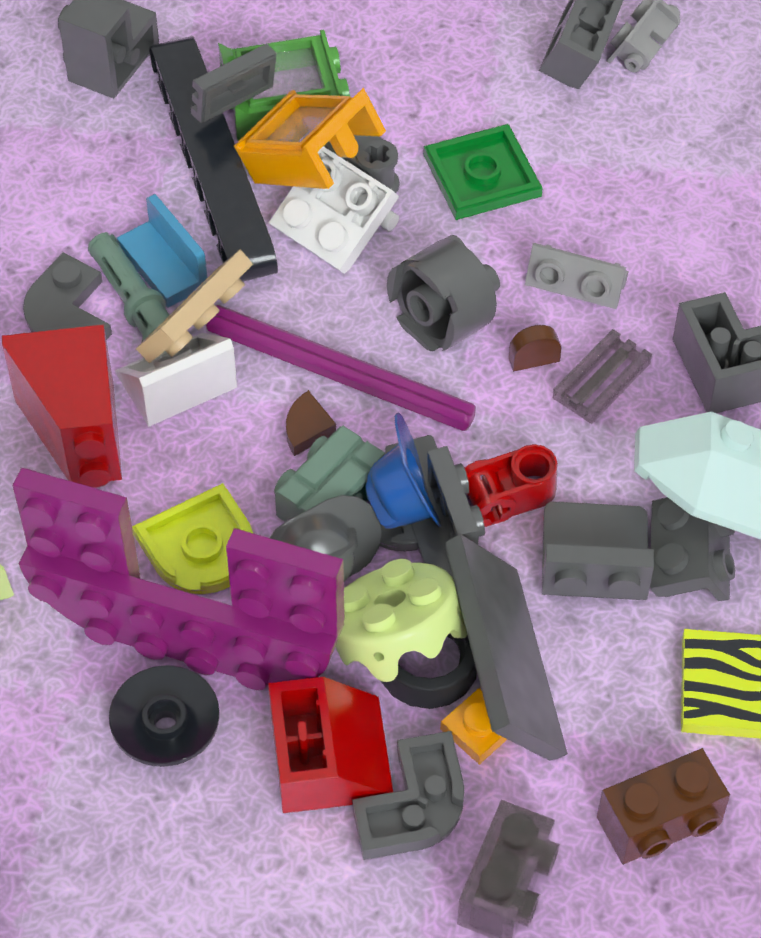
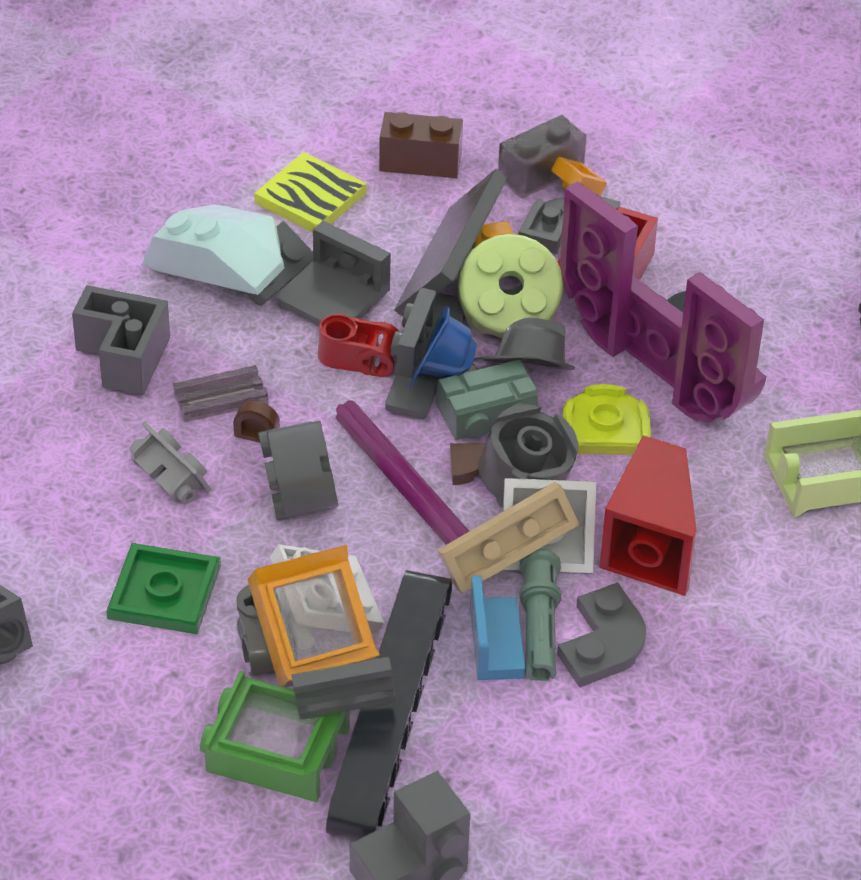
camera: 150 degrees left, 10 degrees down
none -> dark grey brick [478,404,579,507]
none -> light orange plate [551,157,608,196]

